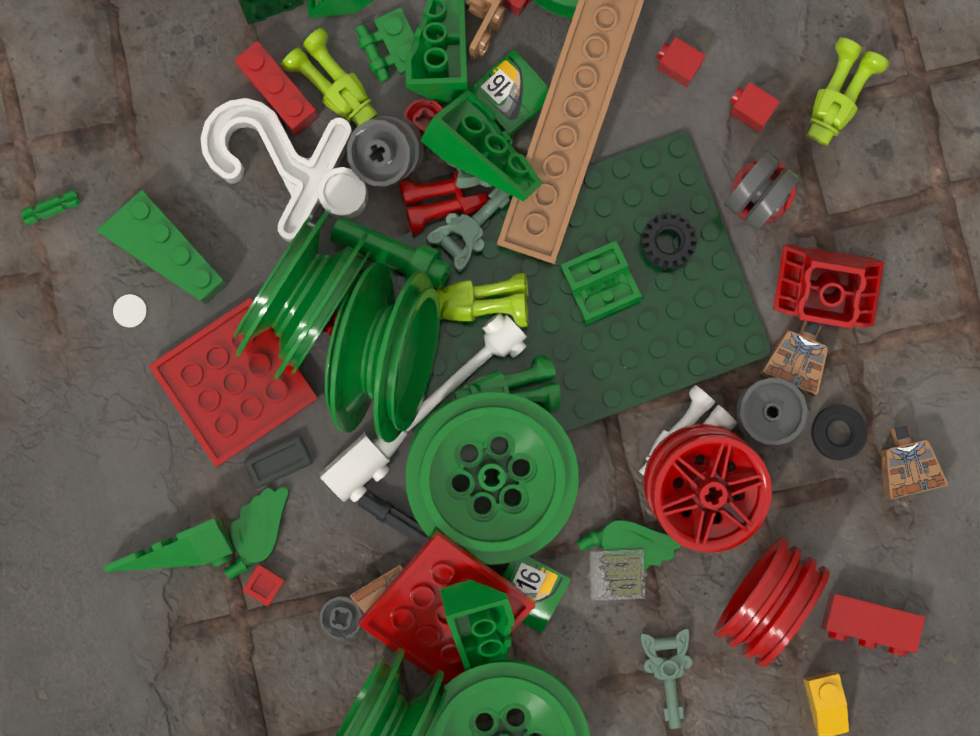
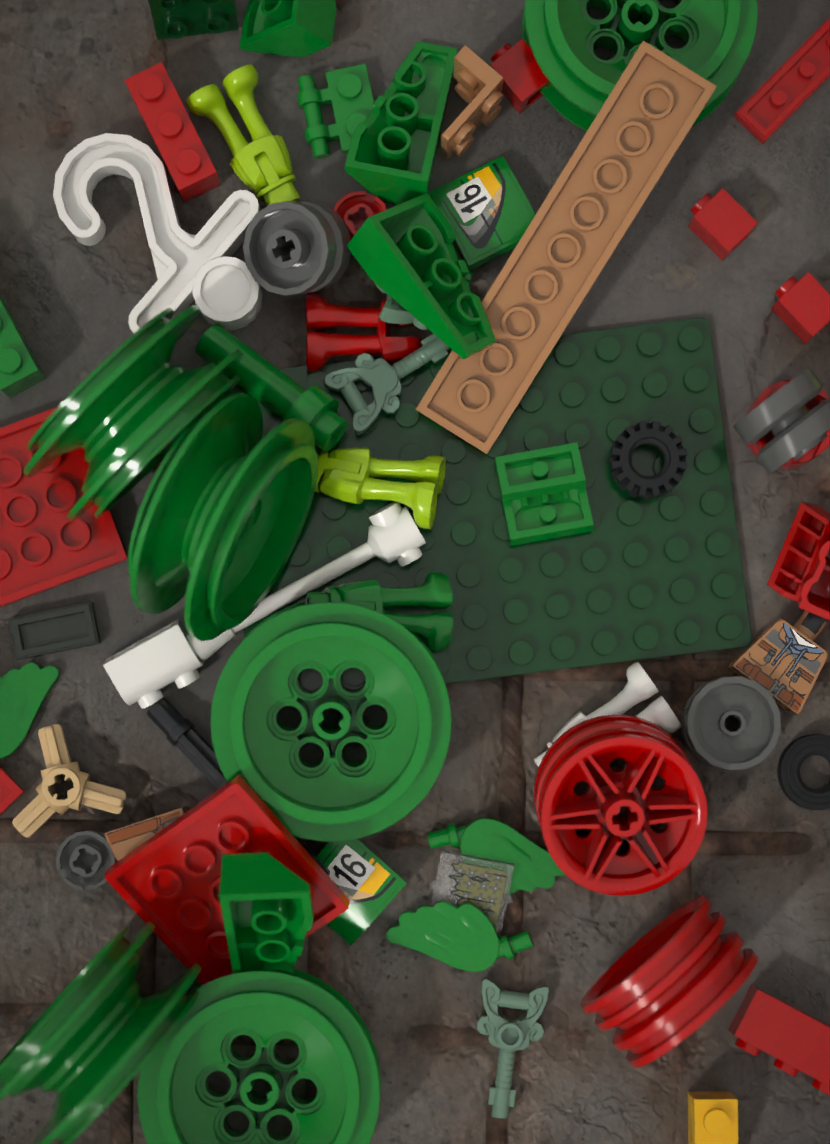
camera: 15 degrees right, 0 degrees up
none -> tan bush [12,724,127,838]
none -> green animal [386,900,534,972]

